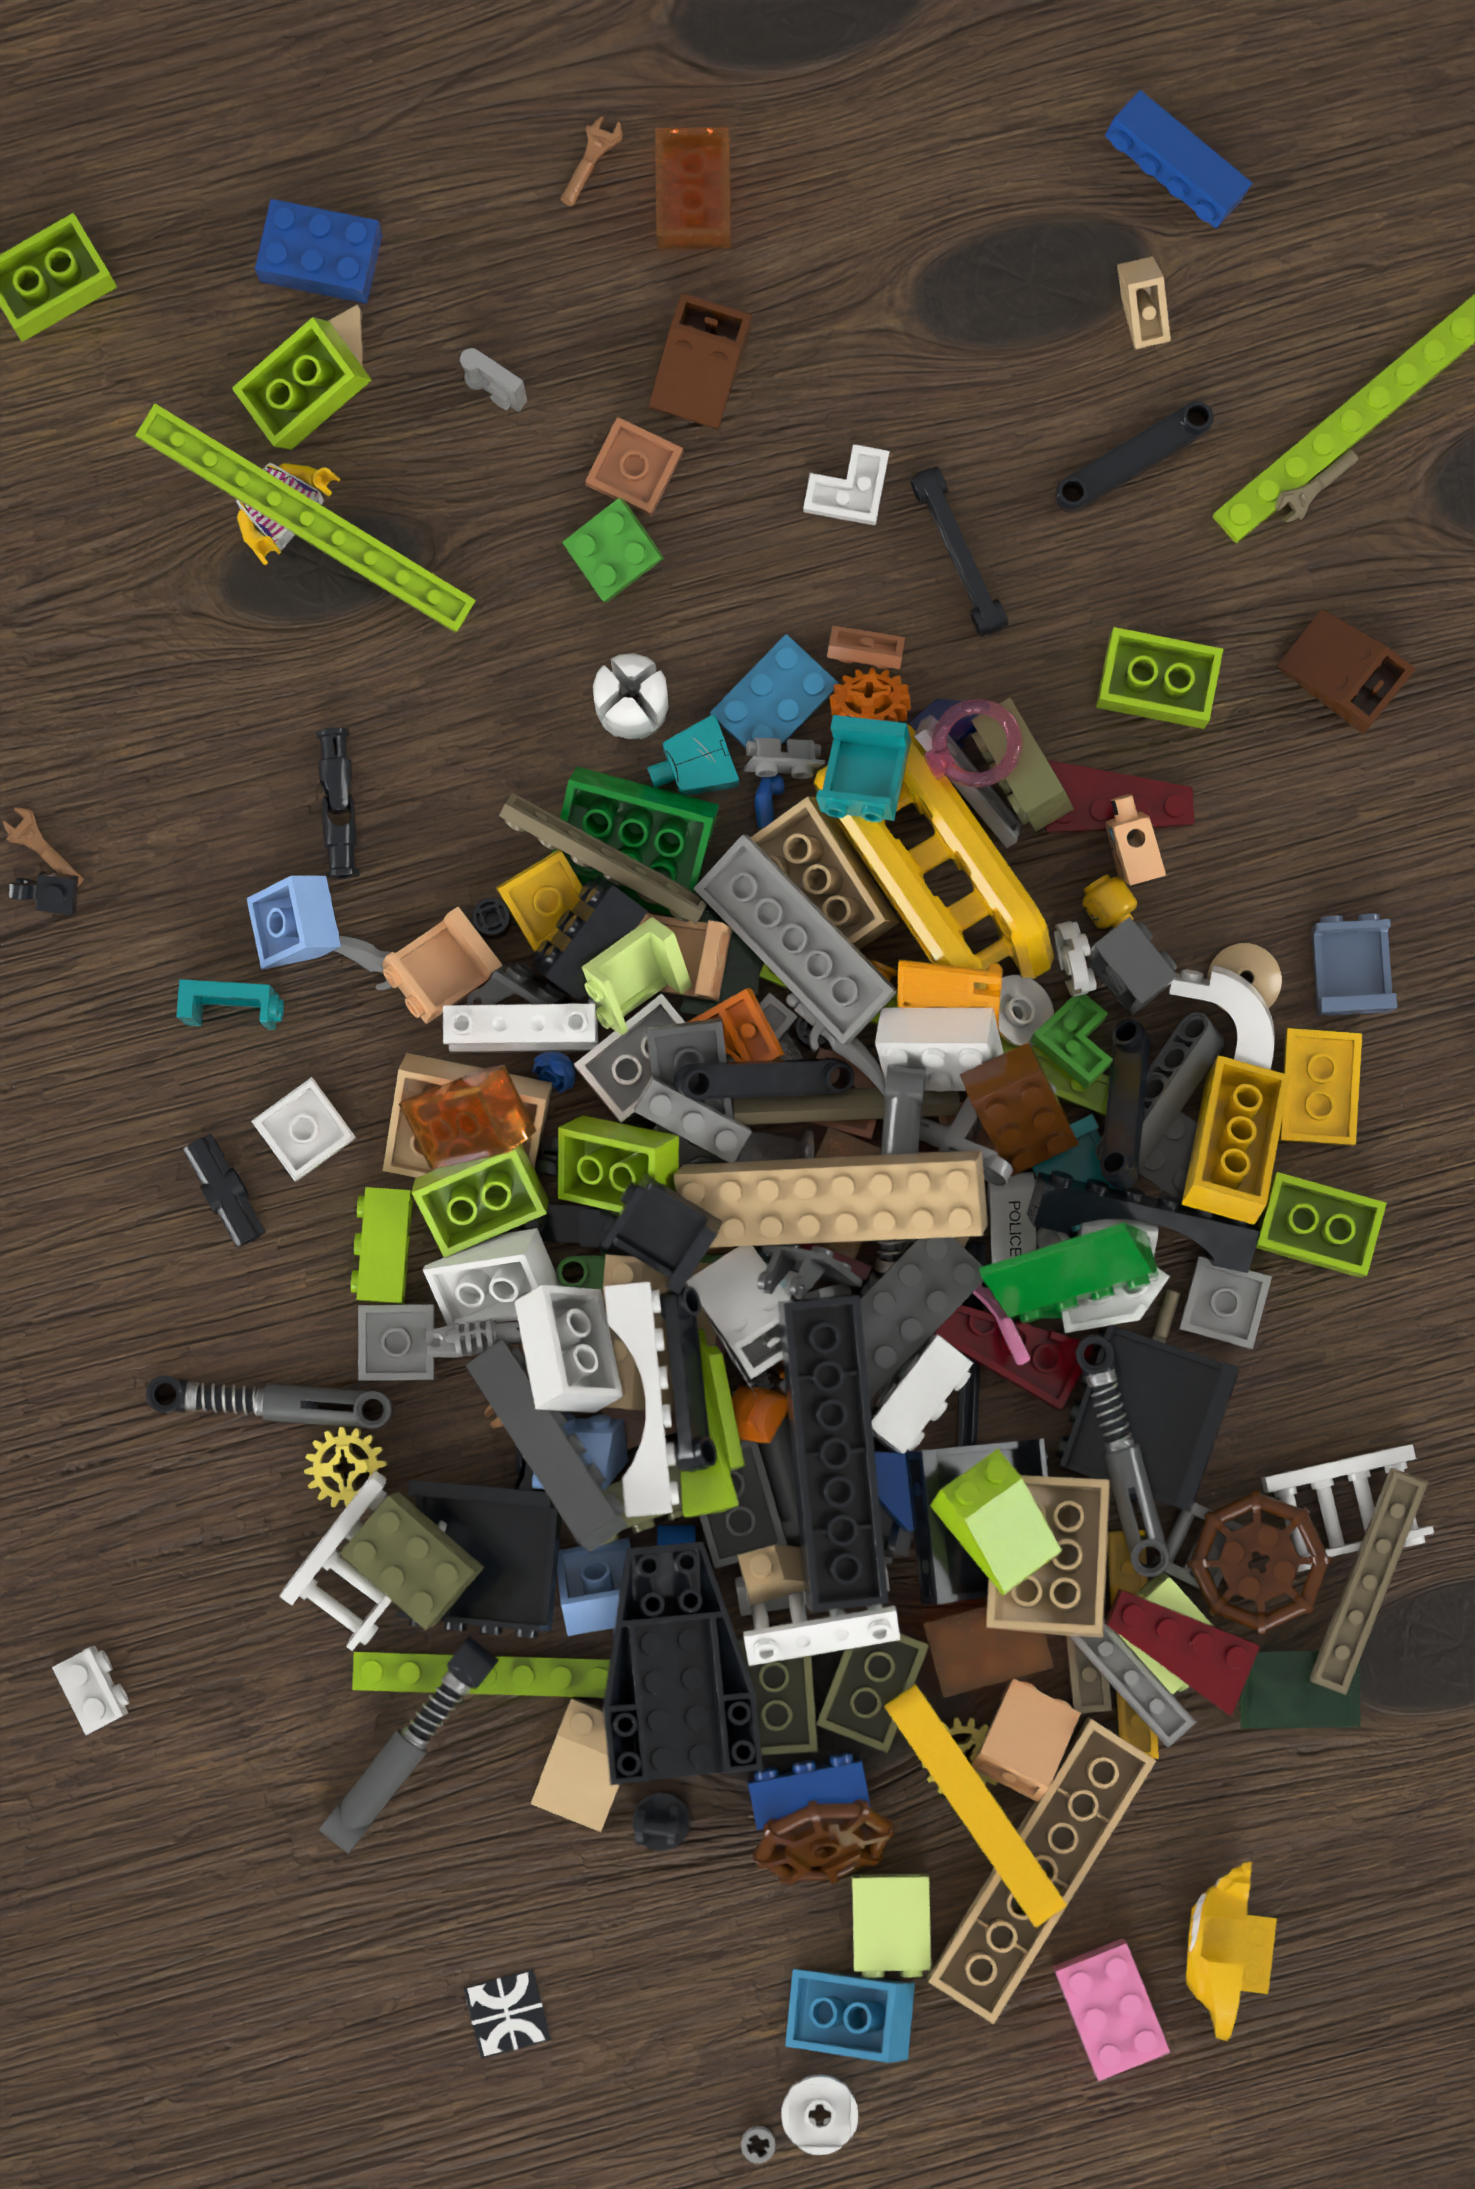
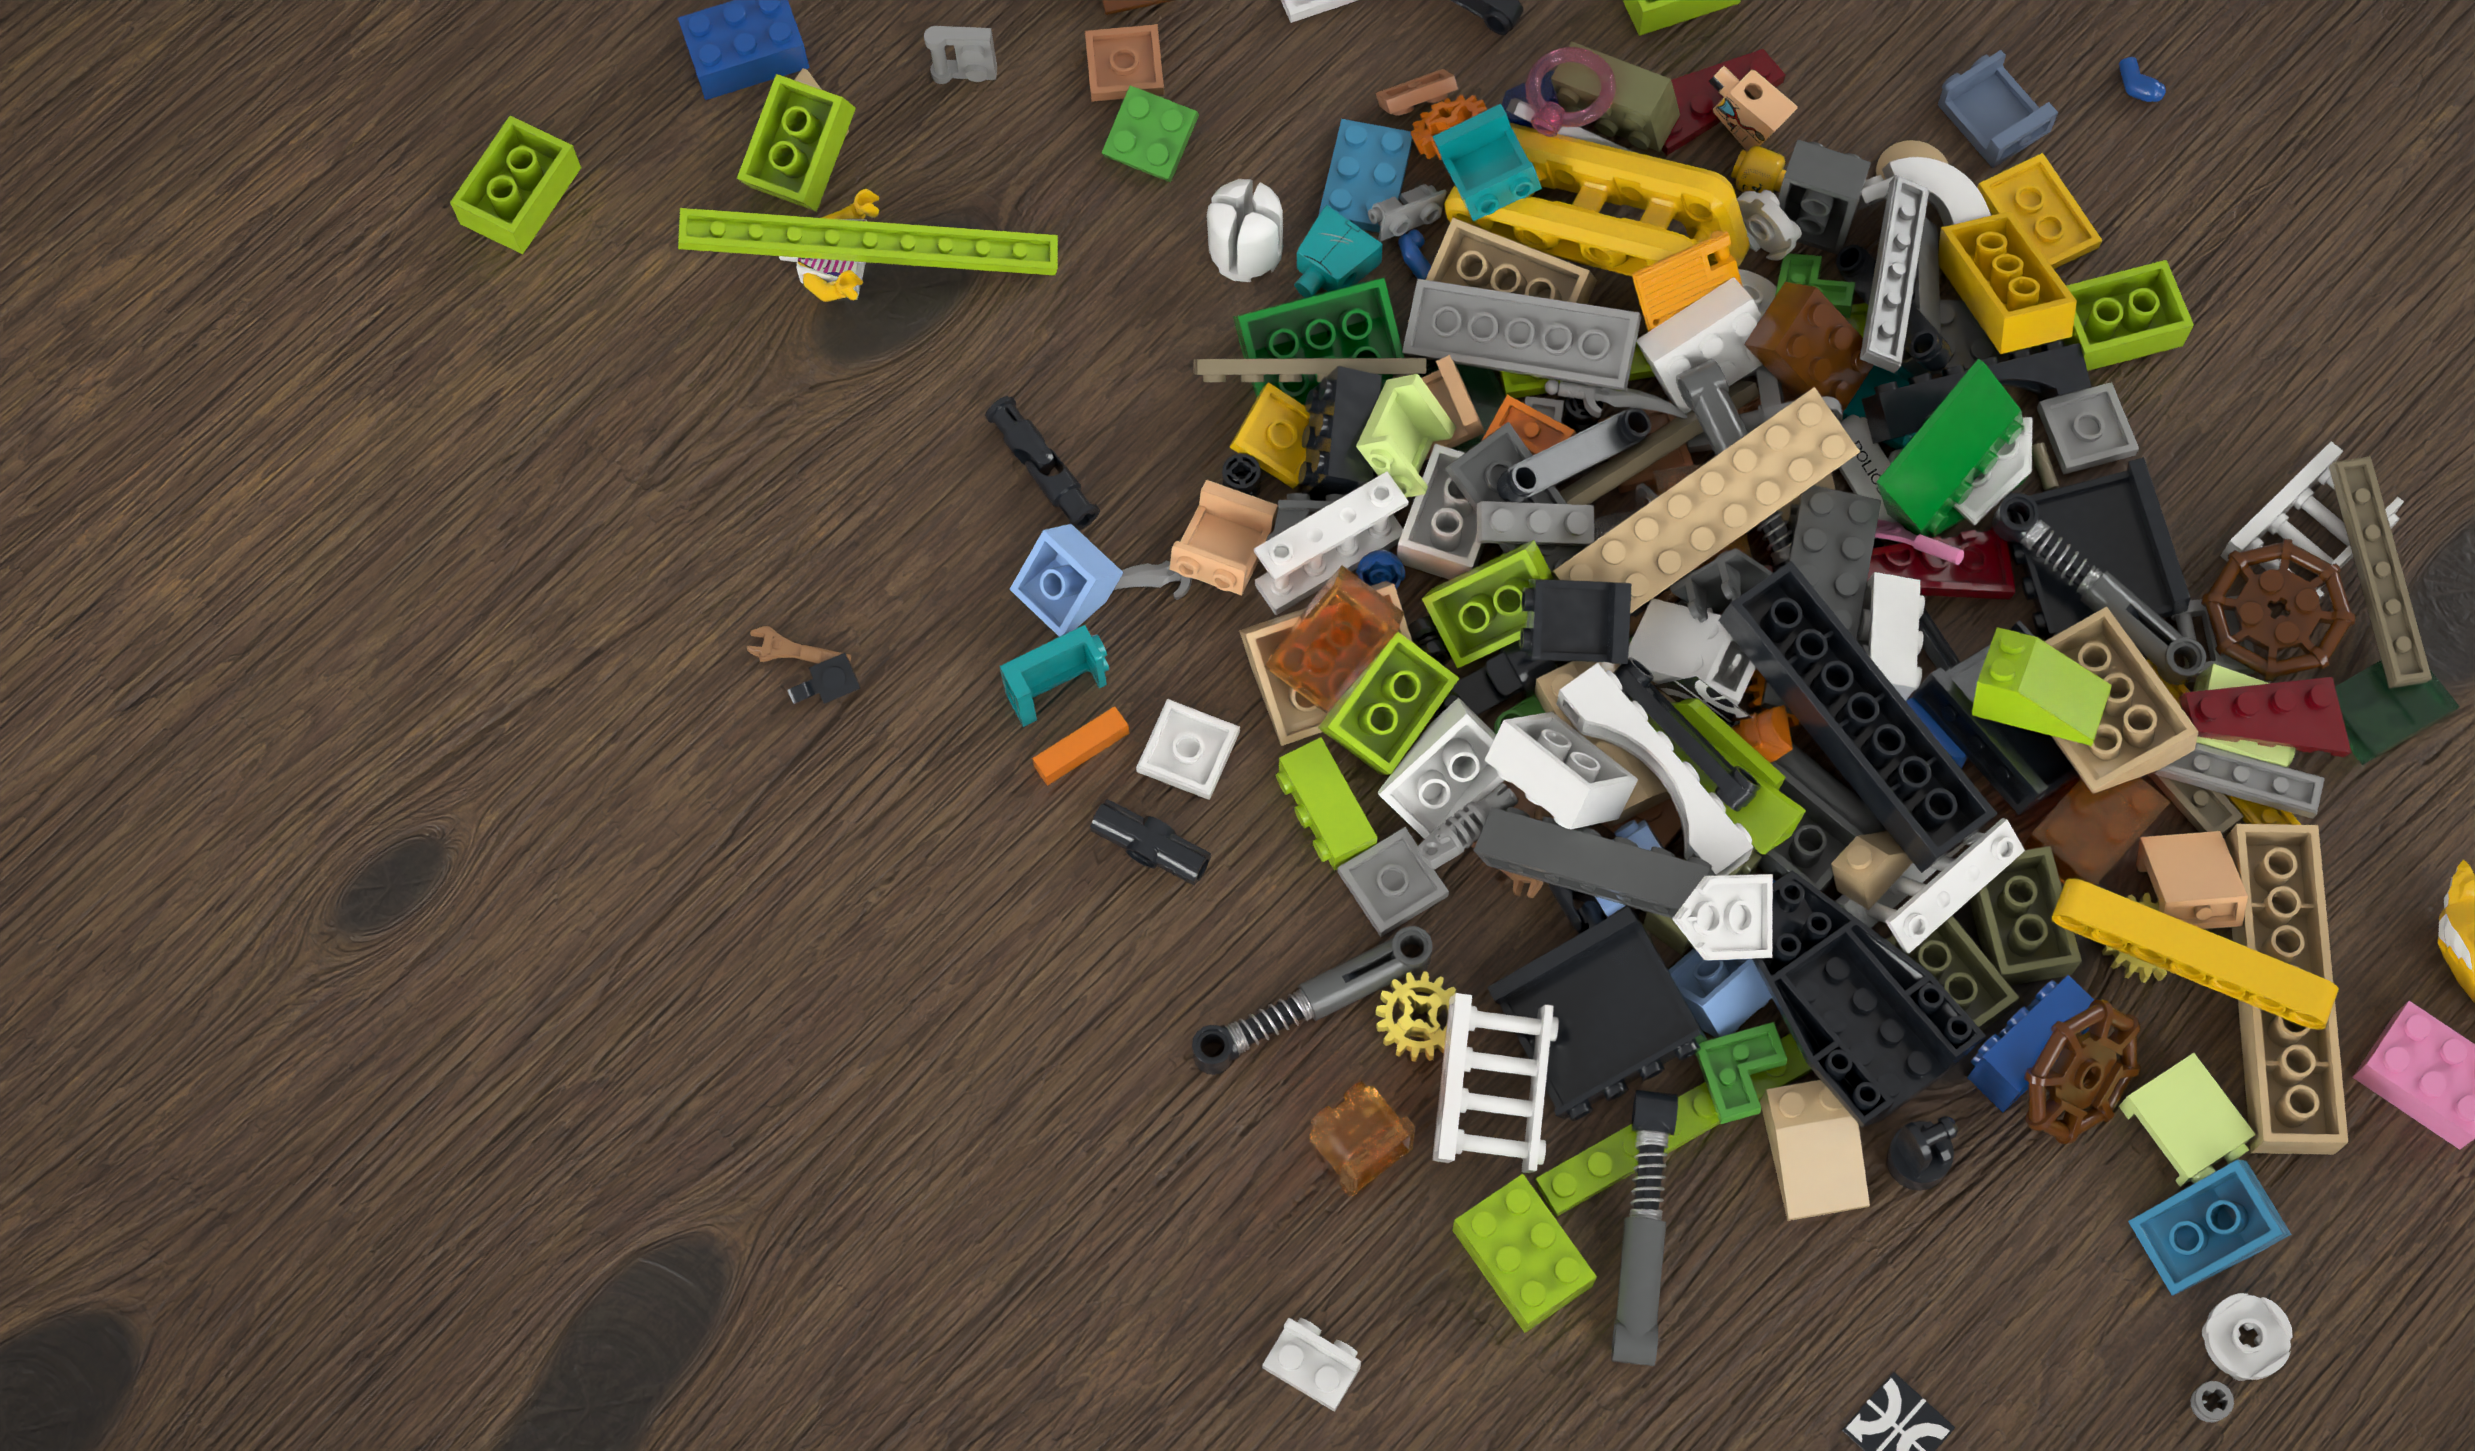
camera: 30 degrees left, 15 degrees down
olive brick [339,1492,484,1630] -> none
none -> orange piece [1032,706,1130,786]
none -> clear orange piece [1309,1081,1415,1196]
none -> lime brick [1452,1174,1597,1333]
none -> white tile [1672,874,1773,960]
none -> bright green plate [1696,1022,1787,1124]
none -> light grey tile [1860,175,1929,373]

